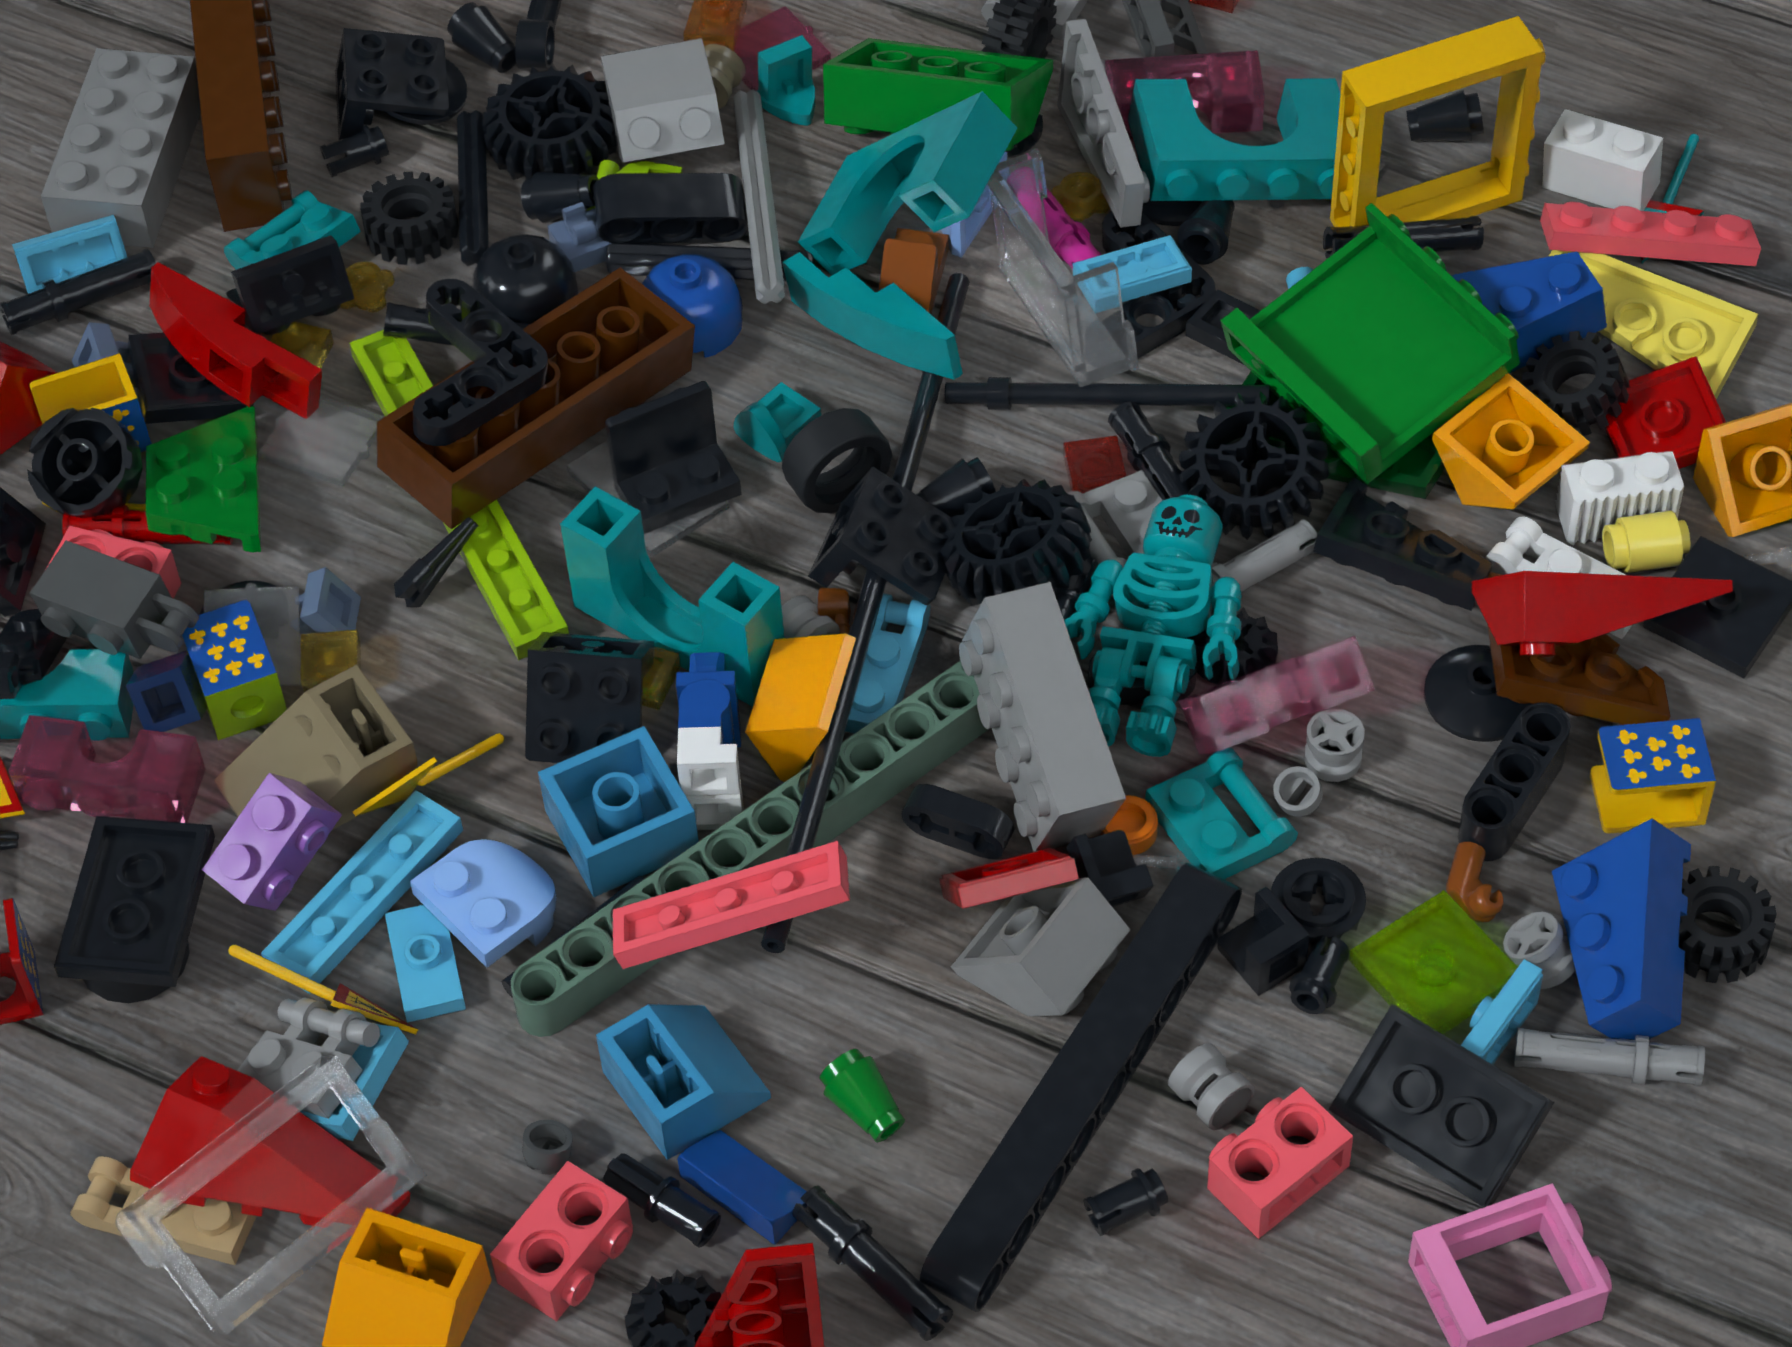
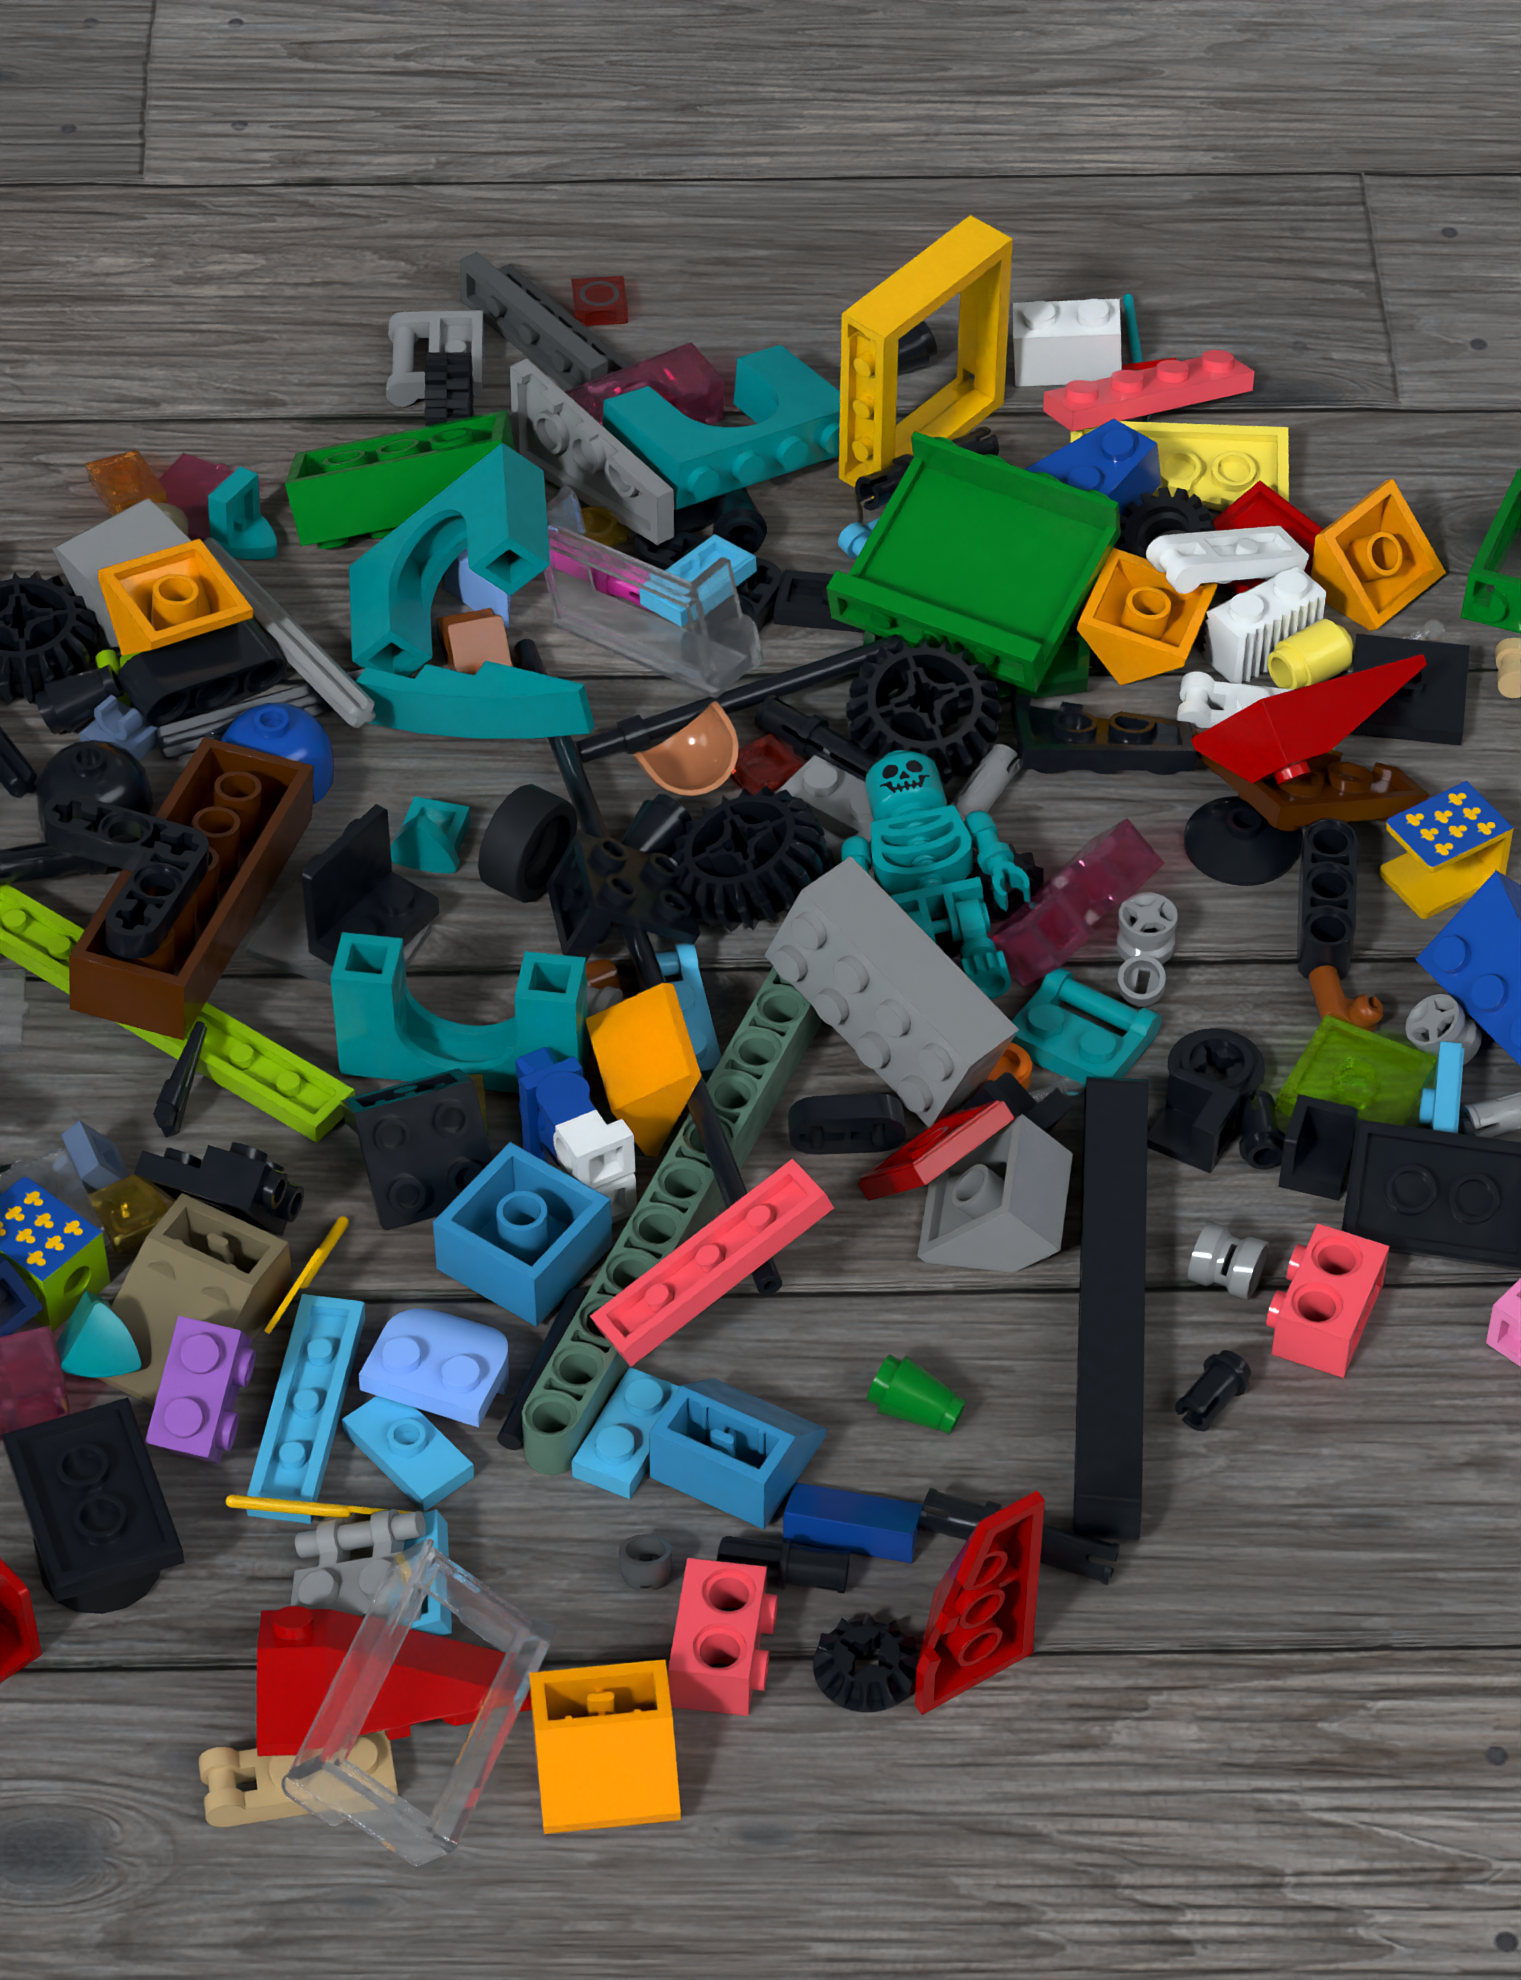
camera: 30 degrees left, 5 degrees down
none -> teal tile [55,1290,142,1378]
none -> light orange slope [98,539,254,655]
none -> black plate [134,1142,304,1236]
none -> medium azure plate [571,1367,680,1499]
none -> nougat helmet [633,701,739,796]
none -> white plate [1146,526,1309,594]
none -> black panel [1278,1094,1358,1201]

